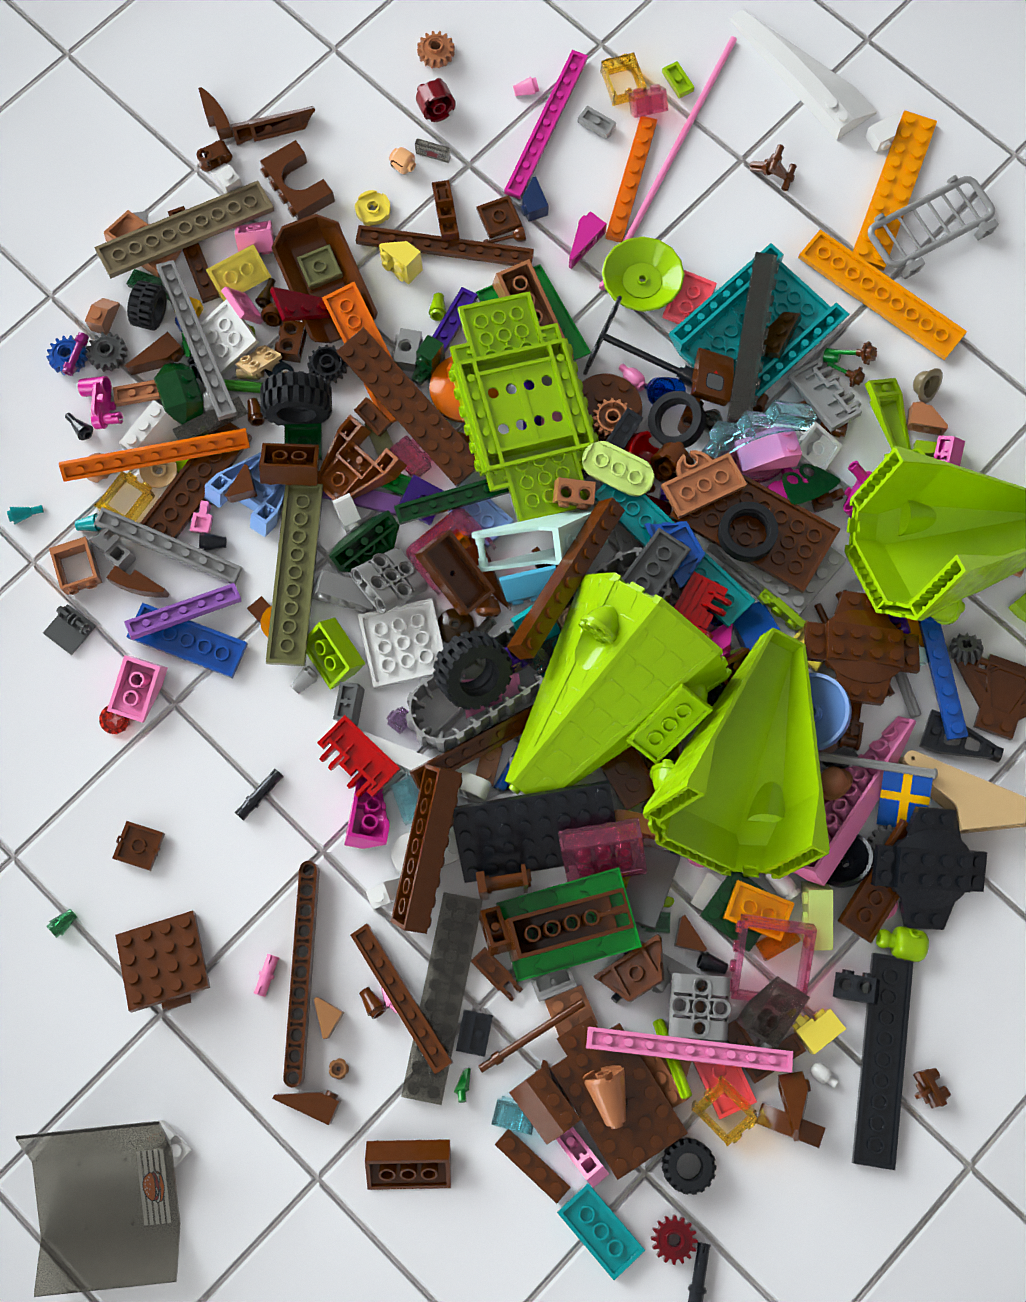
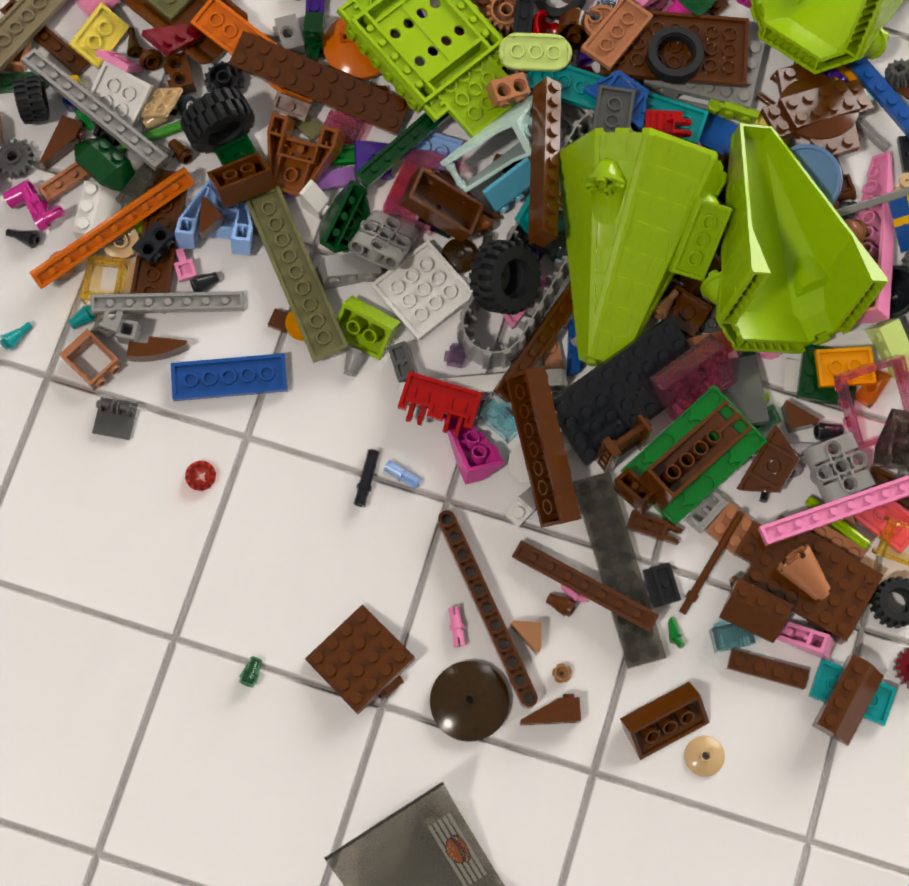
camera: 30 degrees left, 0 degrees up
bright pink slope [107,655,168,723] -> none
reddish brown plate [112,821,165,871] -> none
medium lavender plate [124,583,241,640] -> none
white piece [763,874,801,901] -> none
none -> black brick [132,220,176,267]
none -> light blue axle [383,460,421,489]
none -> dark brown dish [430,661,509,742]
none -> medium nougat cone [652,289,679,319]
none -> tan dish [684,736,725,777]
none -> reddish brown slope [812,653,884,746]

